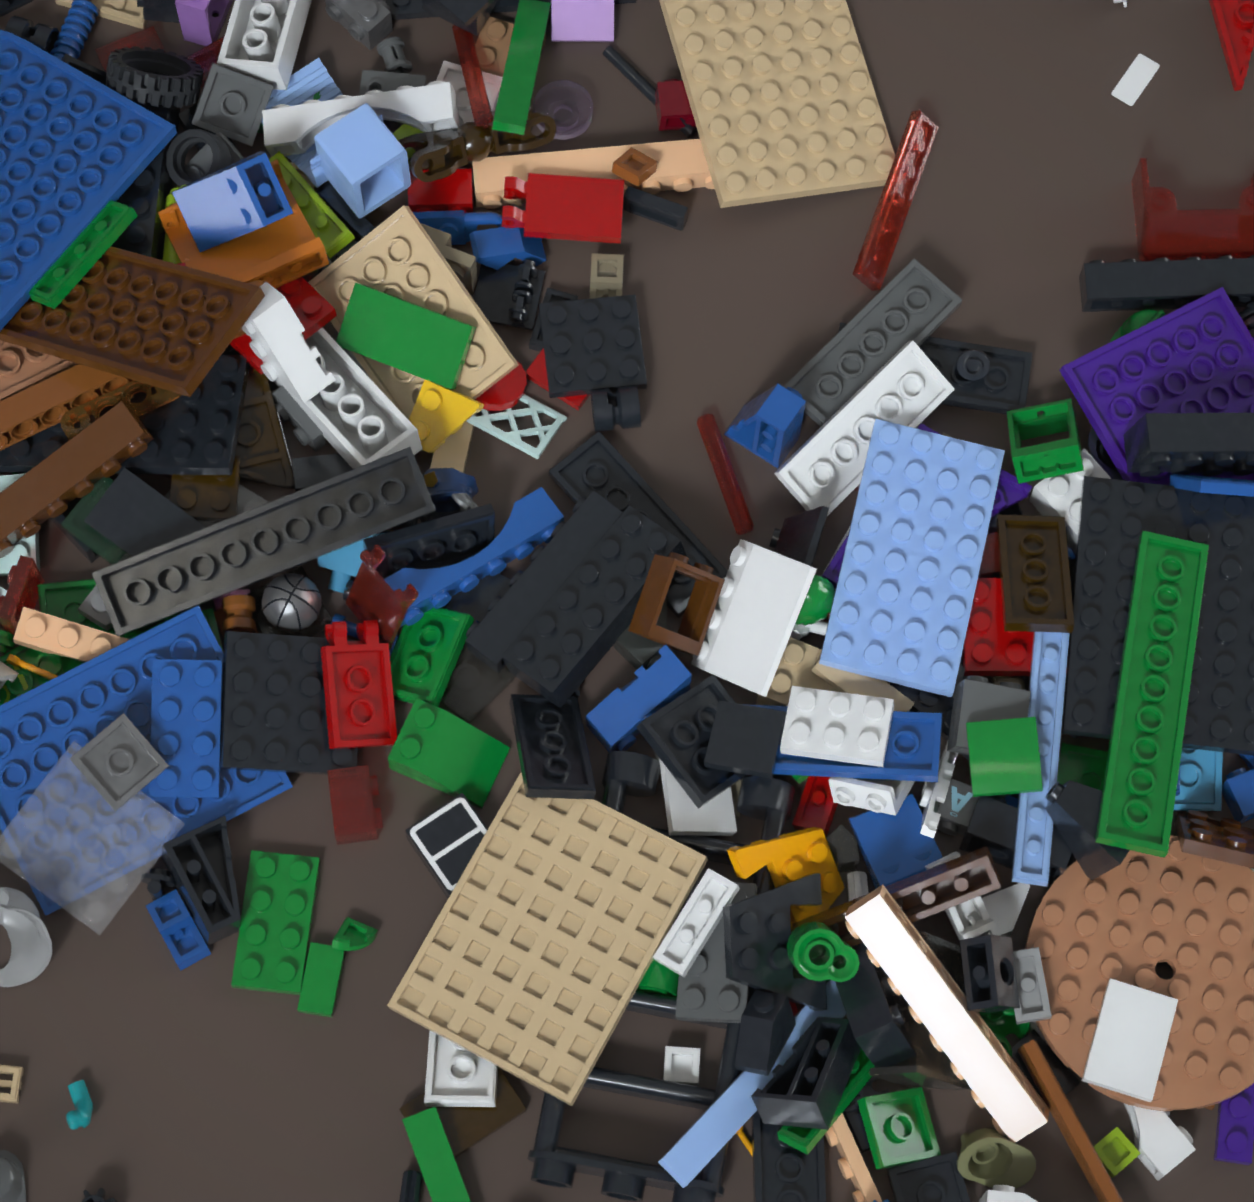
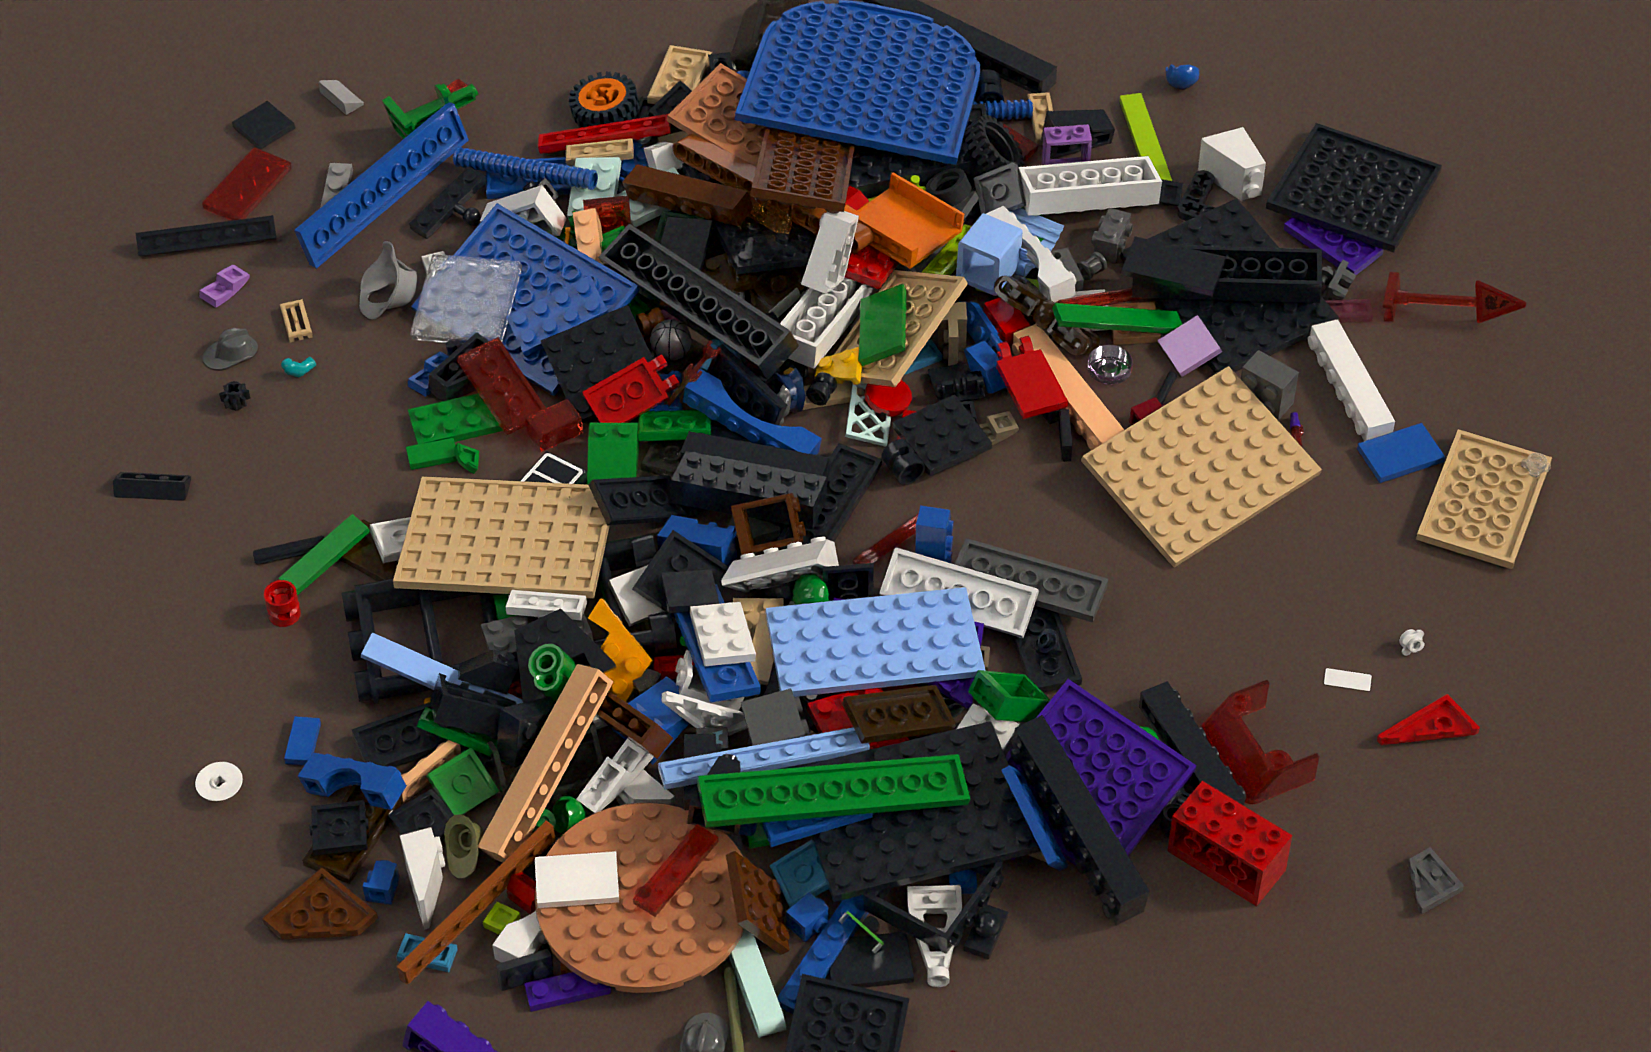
camera: 70 degrees right, 20 degrees down
green tile [29,200,138,309] -> none
flat silver plate [70,713,169,812] -> none
slope [172,151,293,252] -> none
dark orange plate [612,147,658,187] -> none
white plate [663,1046,701,1086] -> none
clear red tile [853,110,939,291] -> none
black brick [960,934,1020,1013] -> none
green slope [966,717,1043,797] -> none
light grey plate [1013,947,1052,1024] -> none
none -> clear red tile [457,337,548,435]
none -> black plate [496,949,554,991]
none -> red piece [506,872,536,914]
none -> clear red tile [633,824,719,917]
none -> black wheel [806,372,837,406]

